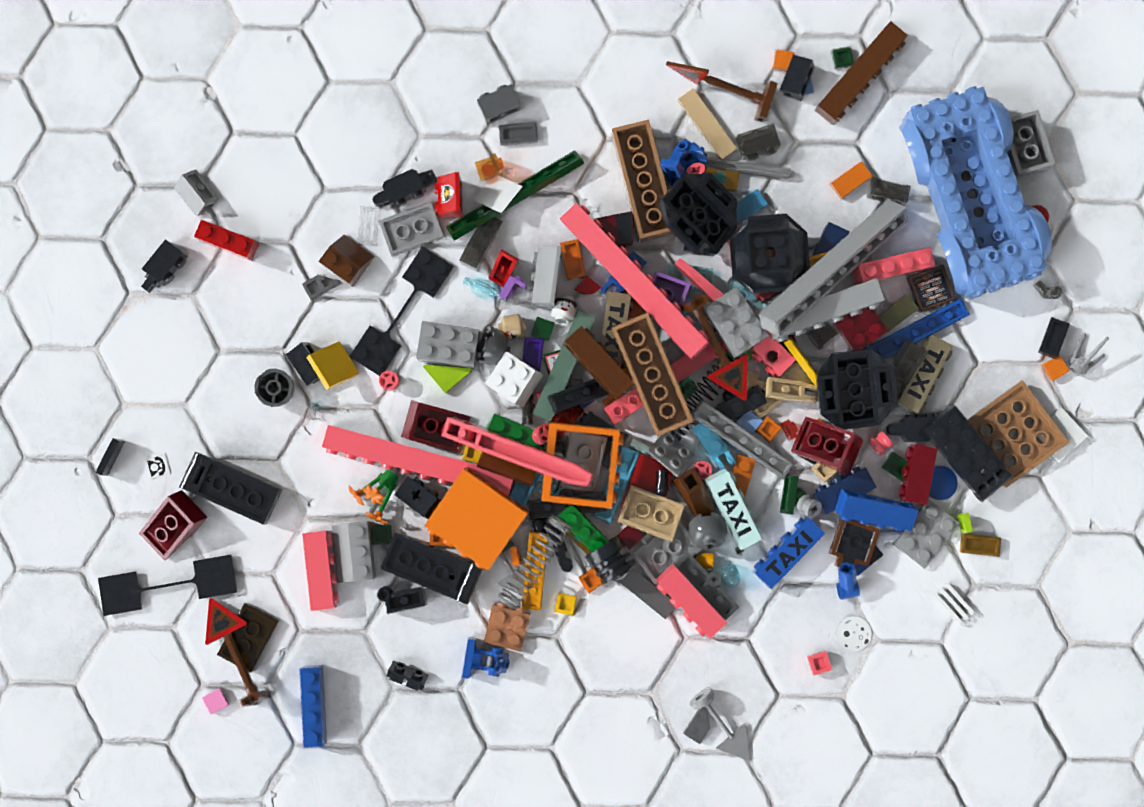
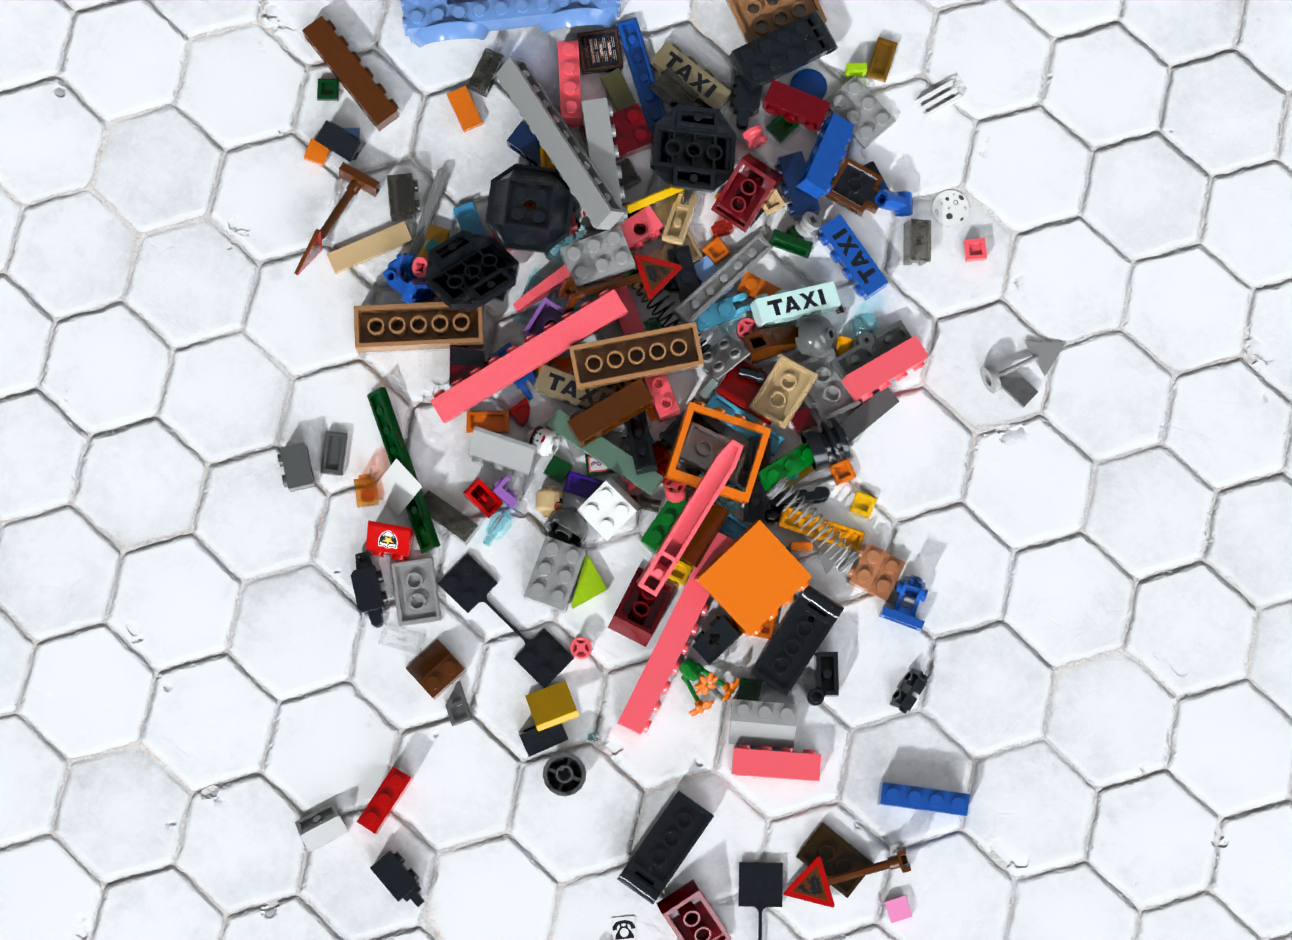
camera: 85 degrees left, 5 degrees down
none -> clear smoke hinge [903,219,931,266]

